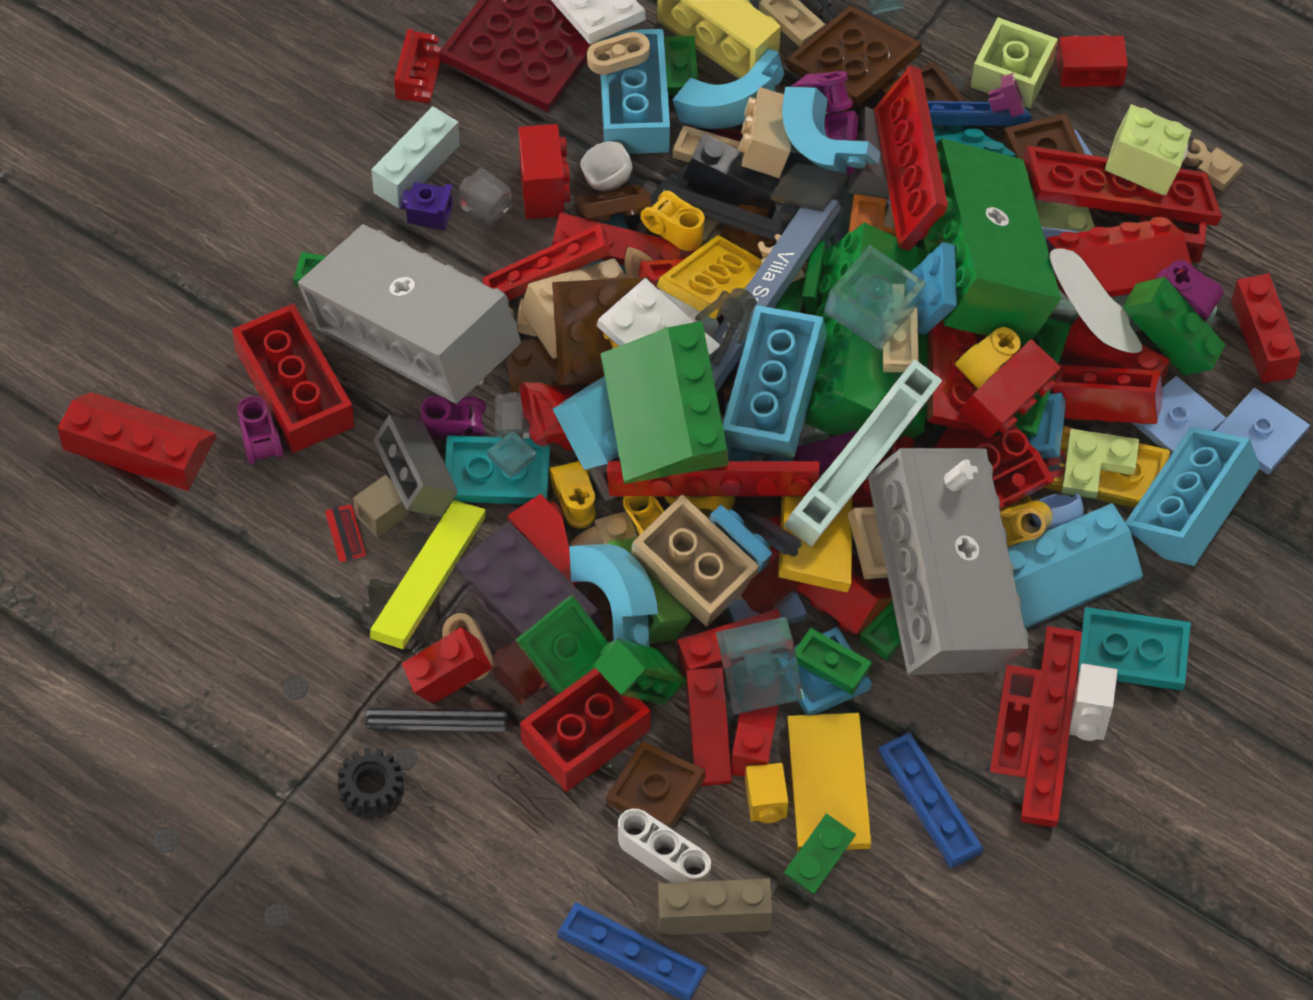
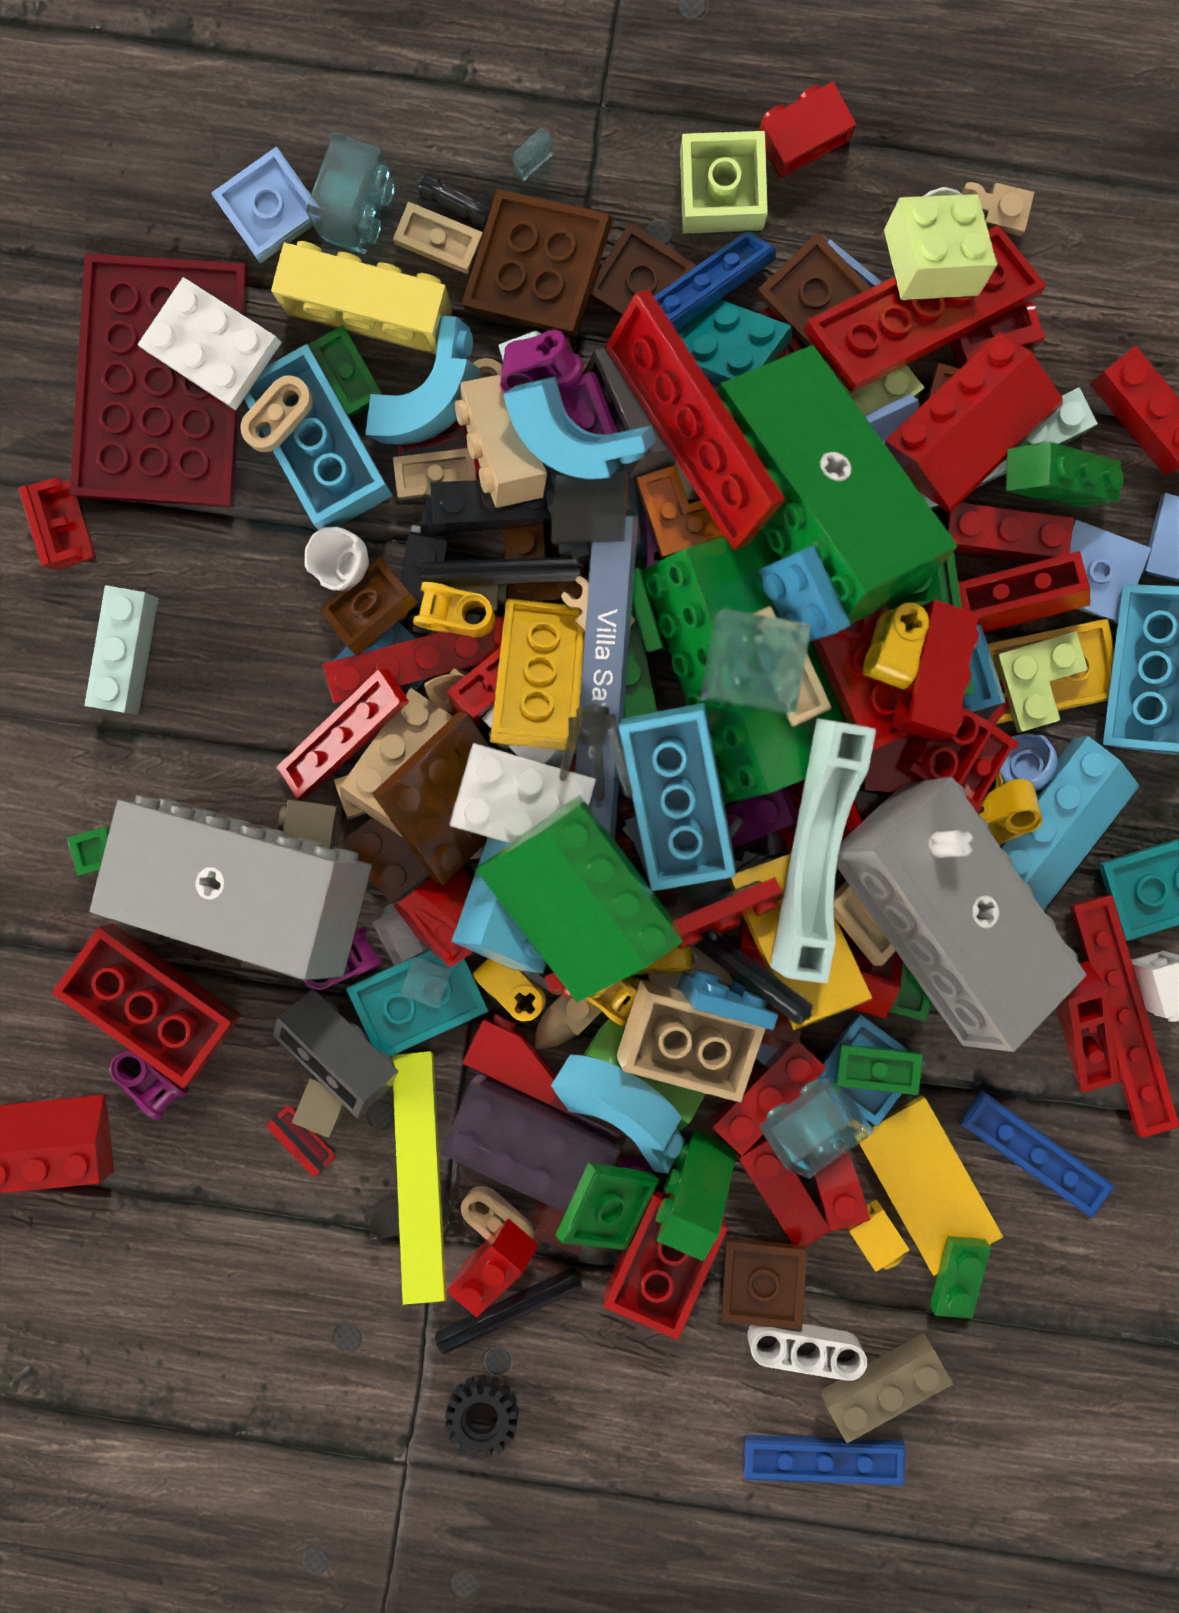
camera: 25 degrees left, 30 degrees up
dark purple brick [401,182,453,230] -> none
clear brick [459,167,511,227] -> none
red brick [518,124,570,219] -> none
magenta tile [989,73,1024,117] -> none
white sticker [1050,249,1142,353] -> none
magenta piece [1155,260,1224,322] -> none

